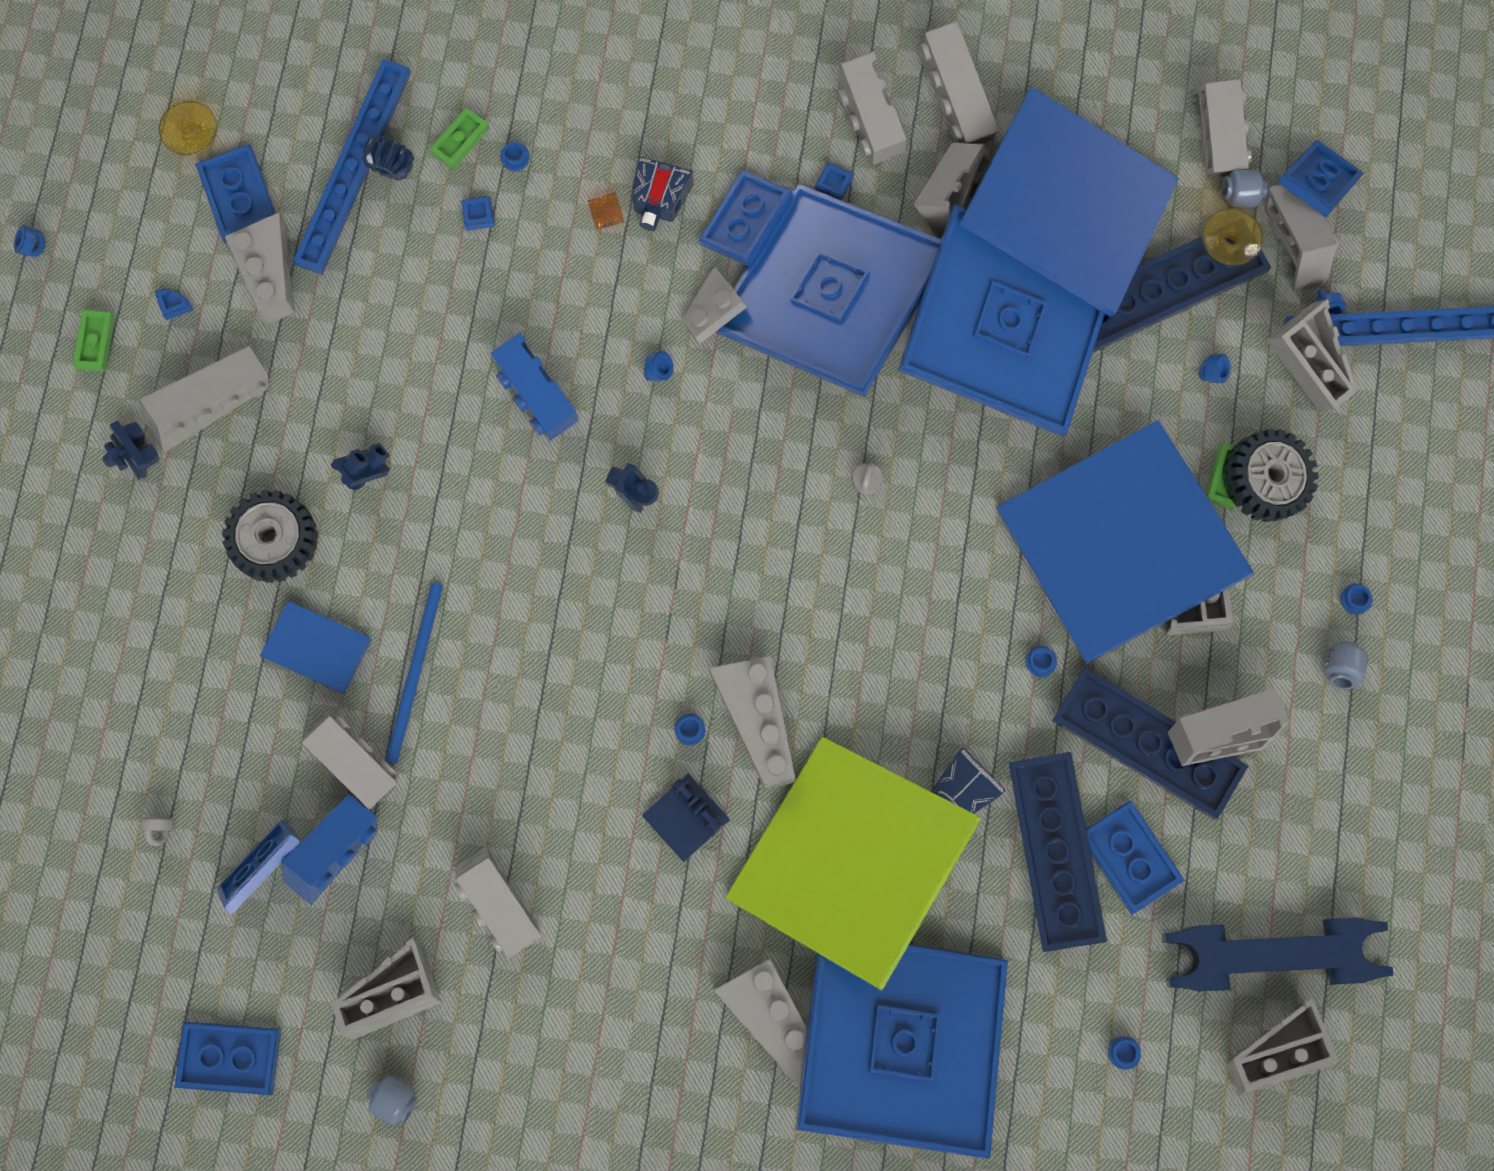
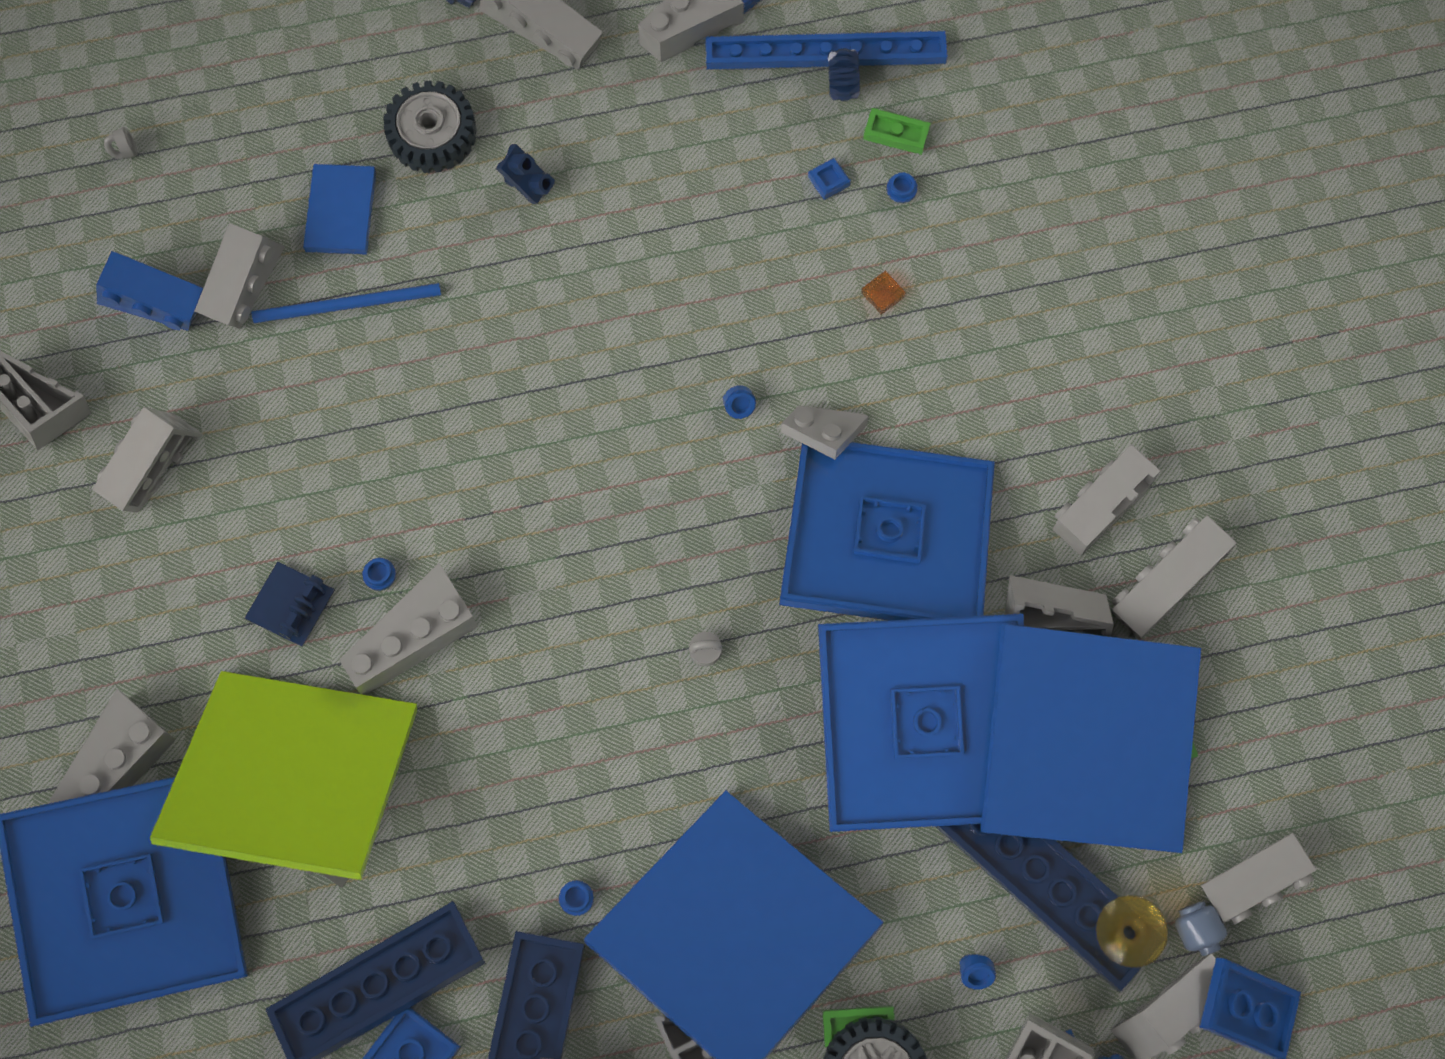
camera: 65 degrees right, 5 degrees down
blue tile [217,819,300,914] -> none
blue wedge [491,332,579,441] -> none
dark blue hips [605,463,659,513] -> none
dark blue torso [632,156,694,231] -> none
blue tile [698,170,793,267] -> none
blue tile [815,162,854,200] -> none
dark blue torso [931,747,1006,814] -> none

